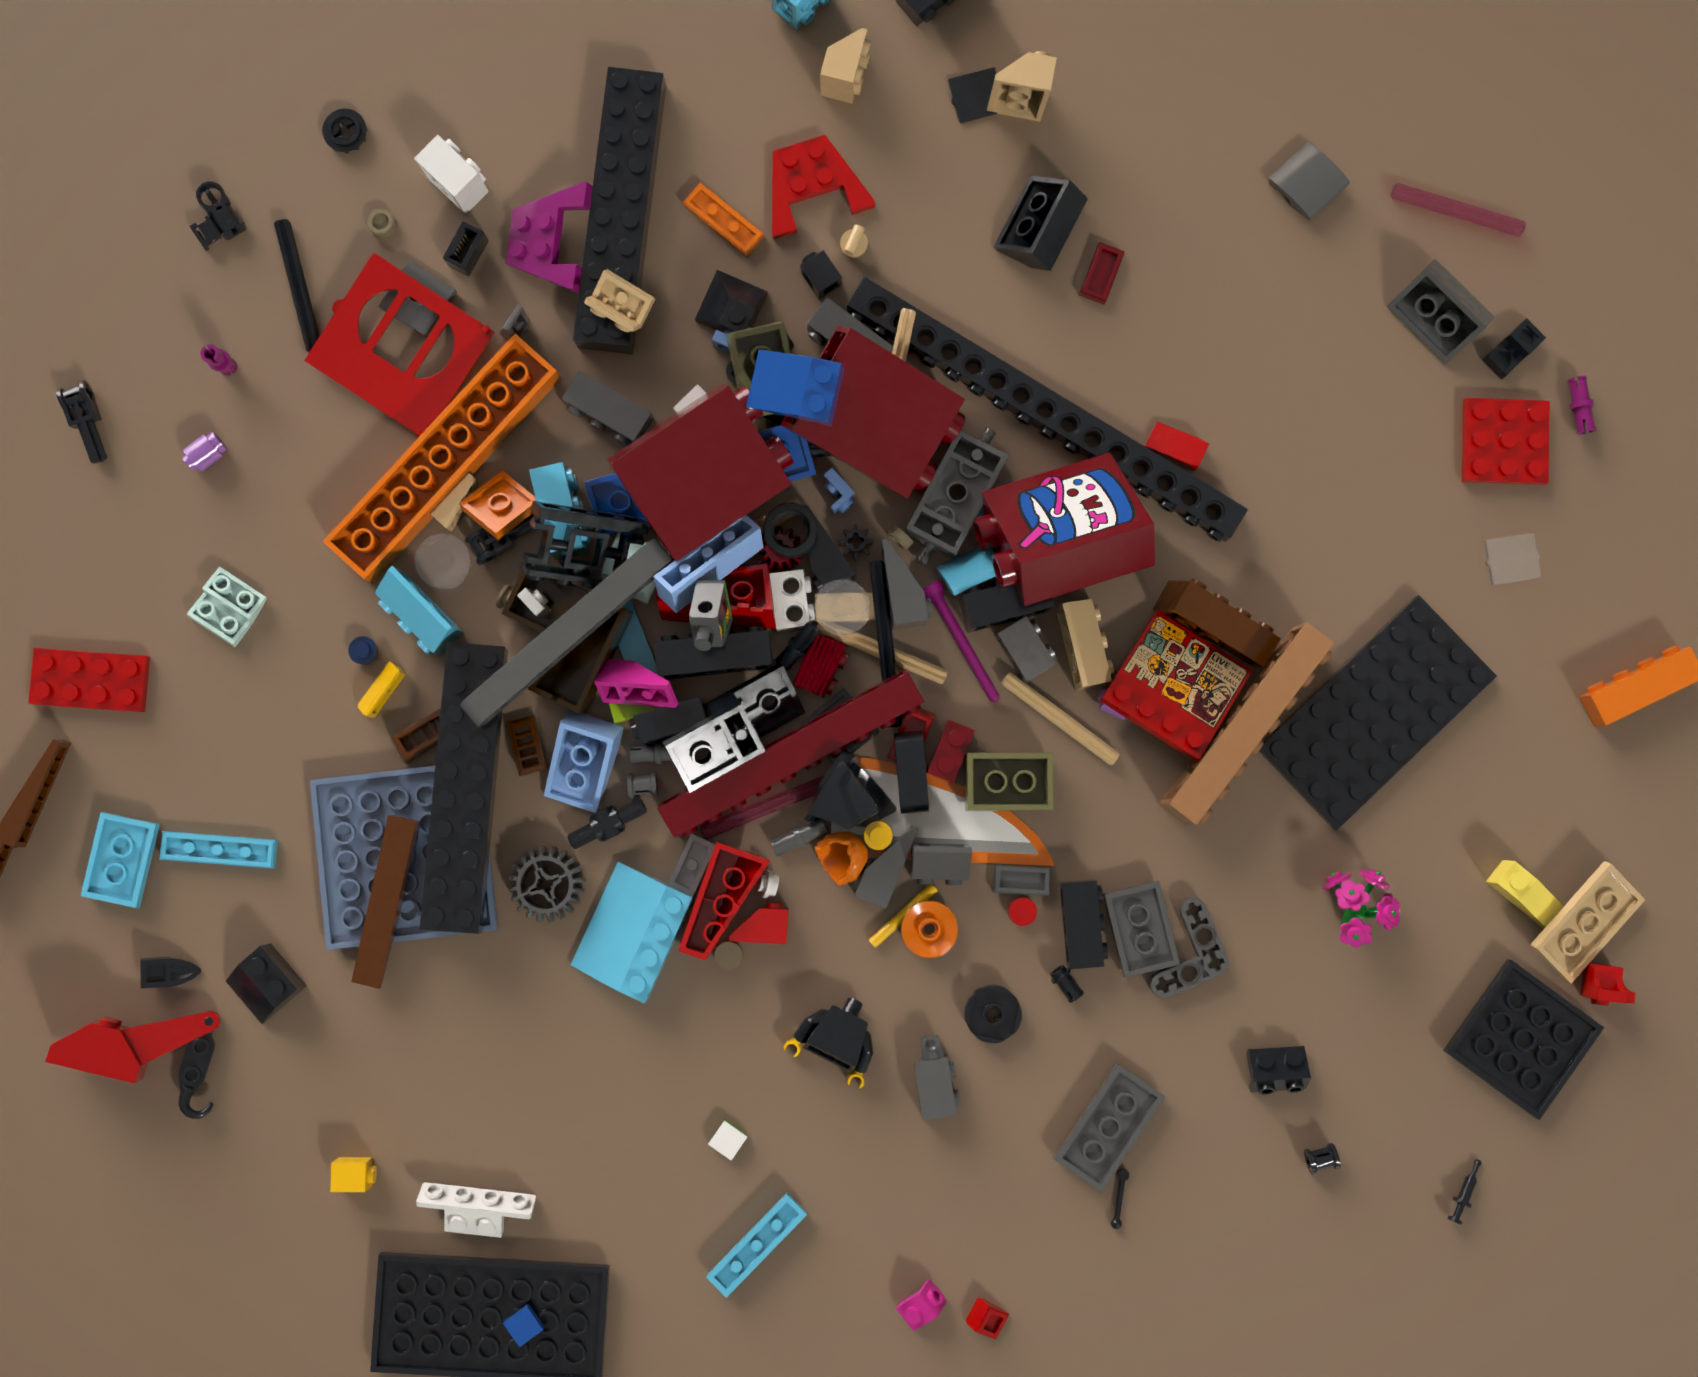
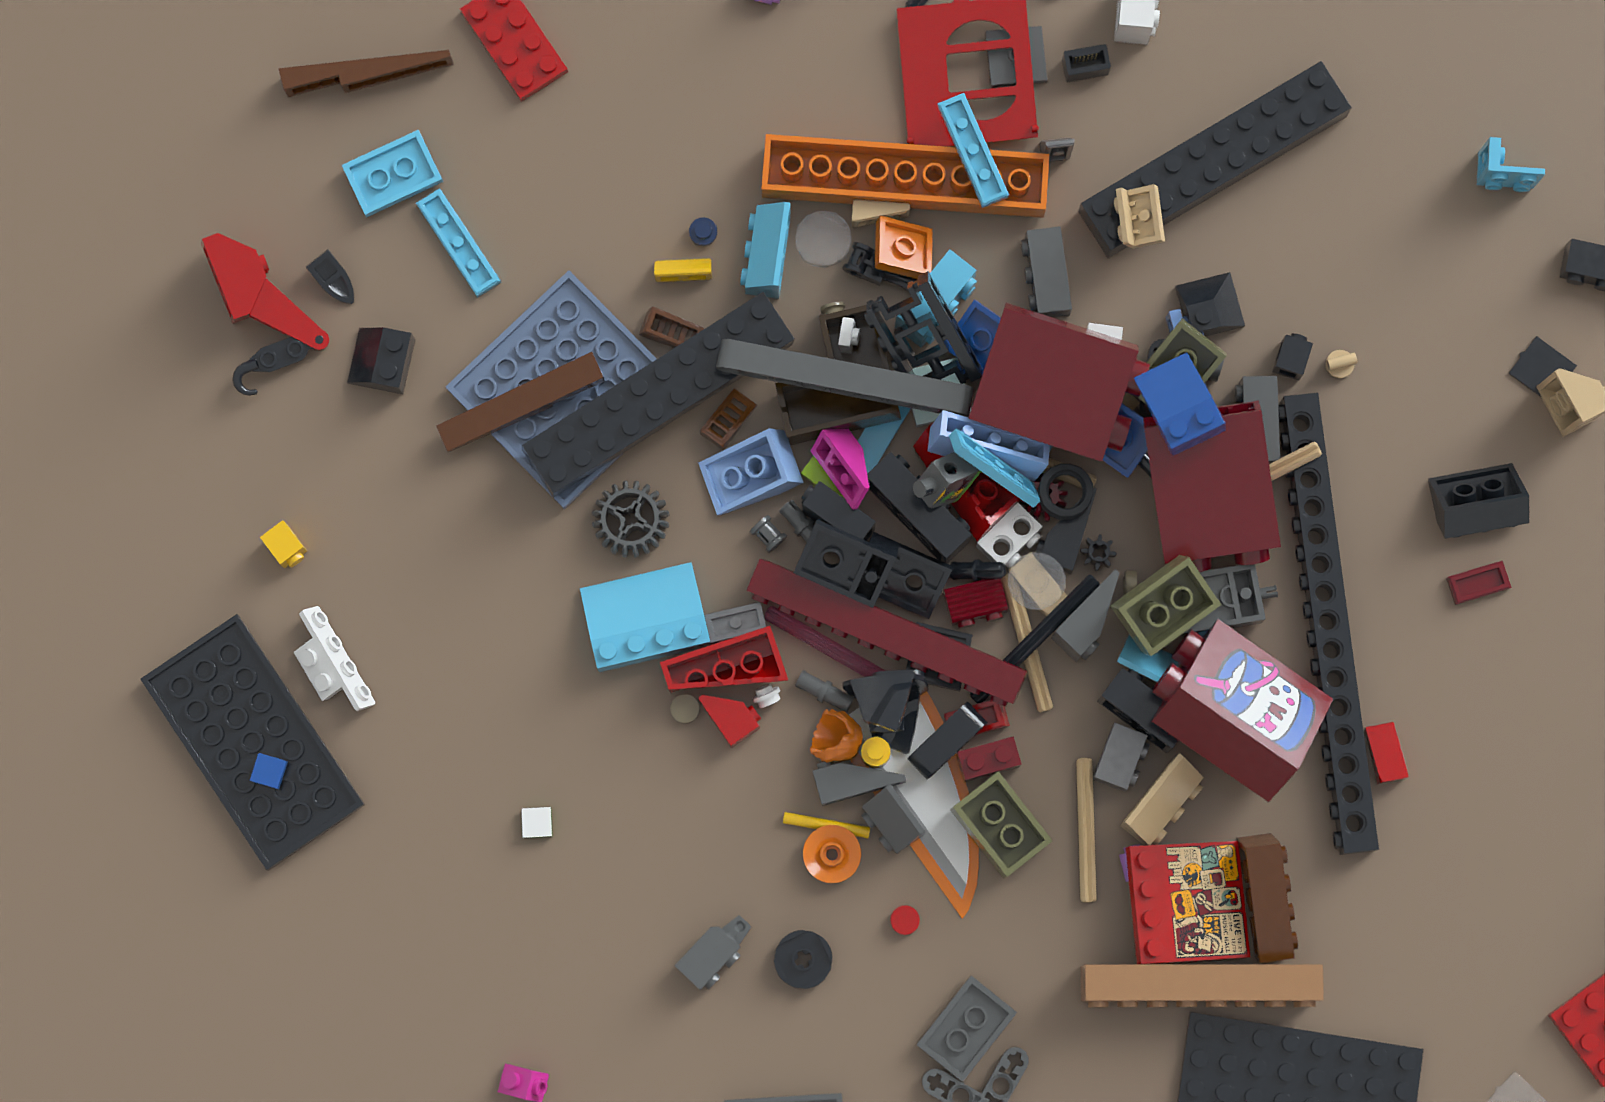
camera: 60 degrees right, 5 degrees down
light aqua slope [187,567,267,647] -> none
magenta wing [505,181,593,292] -> none
black axle [567,798,647,849] -> none
orange tile [682,182,764,258] -> none
medium azure plate [706,1192,807,1298] -> none
red wing [772,135,876,240] -> none
black torso [783,998,873,1089] -> none
tan slope [820,28,871,104] -> none
medium blue bracket [824,468,855,515] -> none
magenta piece [923,579,999,702] -> none
dark grey tile [993,864,1051,896] -> none
black pin [1050,965,1084,1003] -> none
black brick [1059,880,1108,969] -> none
none -> medium azure tile [937,93,1009,208]
none -> medium azure tile [949,429,1040,508]
none -> olive brick [1110,555,1221,656]

